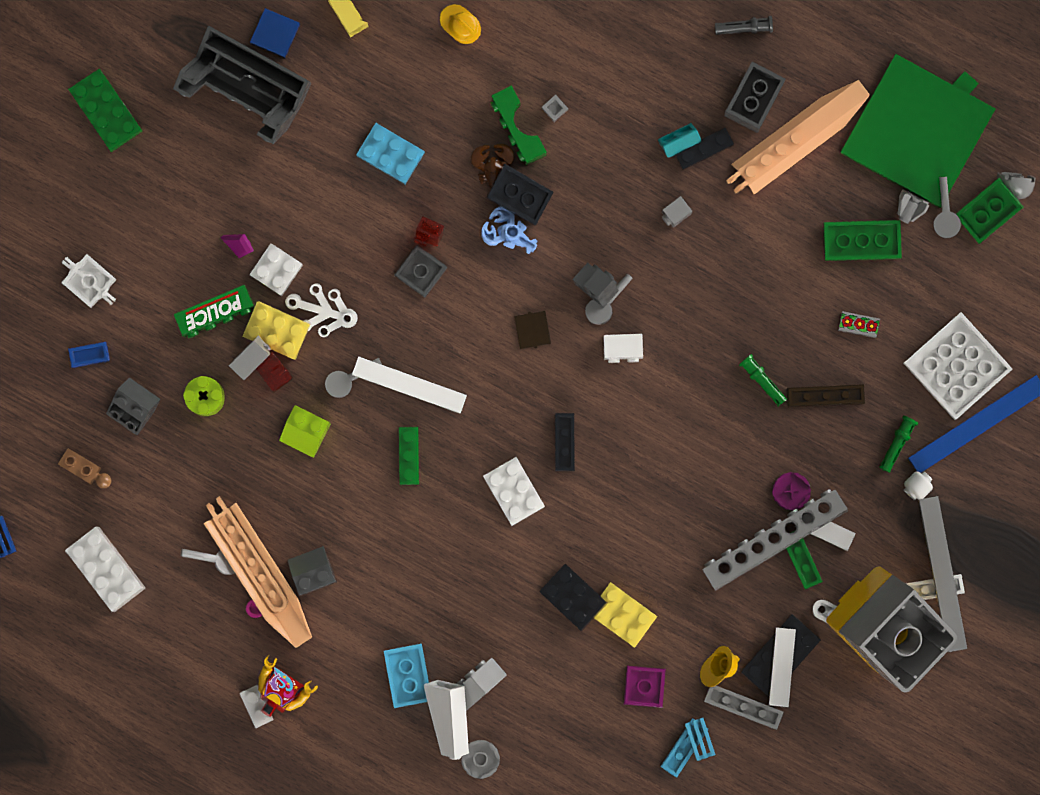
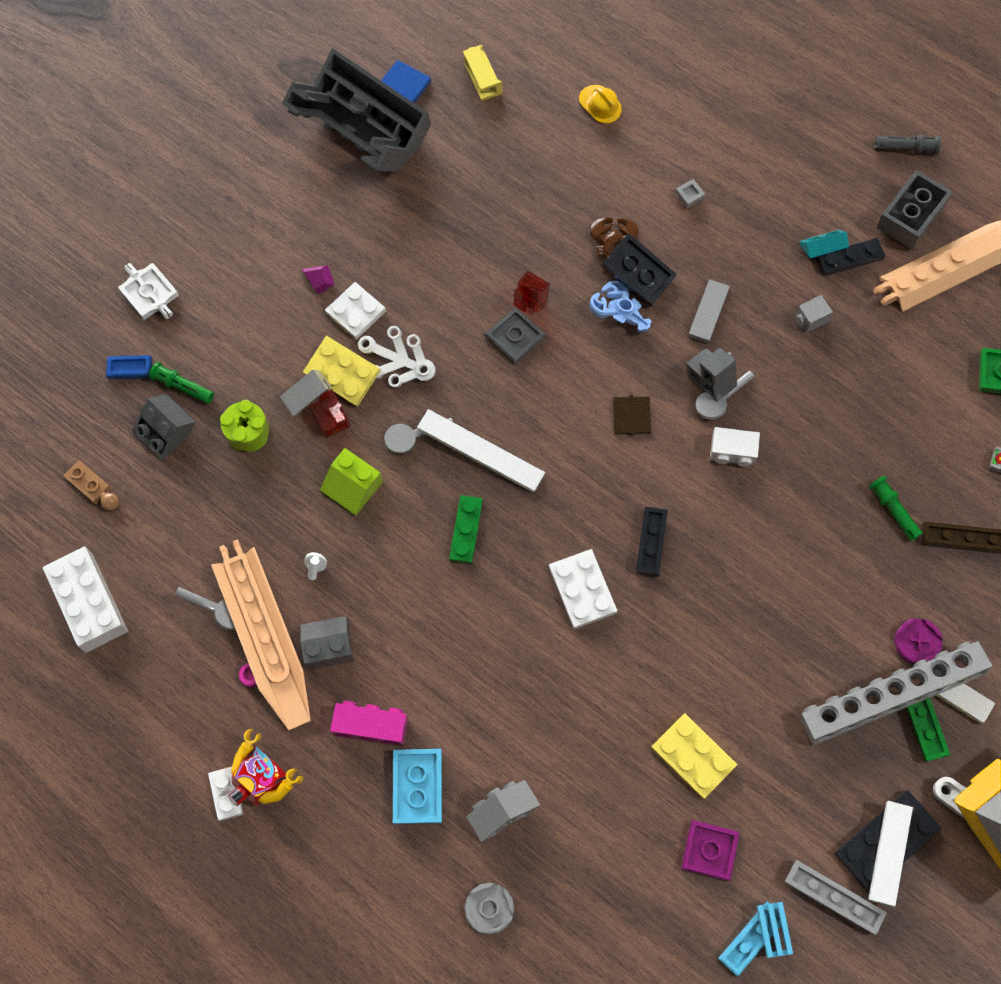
camera: 10 degrees right, 15 degrees down
green plate [68,68,142,152] -> none
green brick [174,285,255,339] -> none
medium azure plate [356,123,425,185] -> none
white slope [424,680,469,760] -> none
green arch [490,85,547,166] -> none
black plate [539,564,608,632] -> none
yellow piece [700,646,740,687] -> none
none -> green pin [149,361,215,404]
none -> white plate [304,553,327,580]
none -> dark pink brick [330,701,408,746]
none -> light grey tile [688,279,730,344]

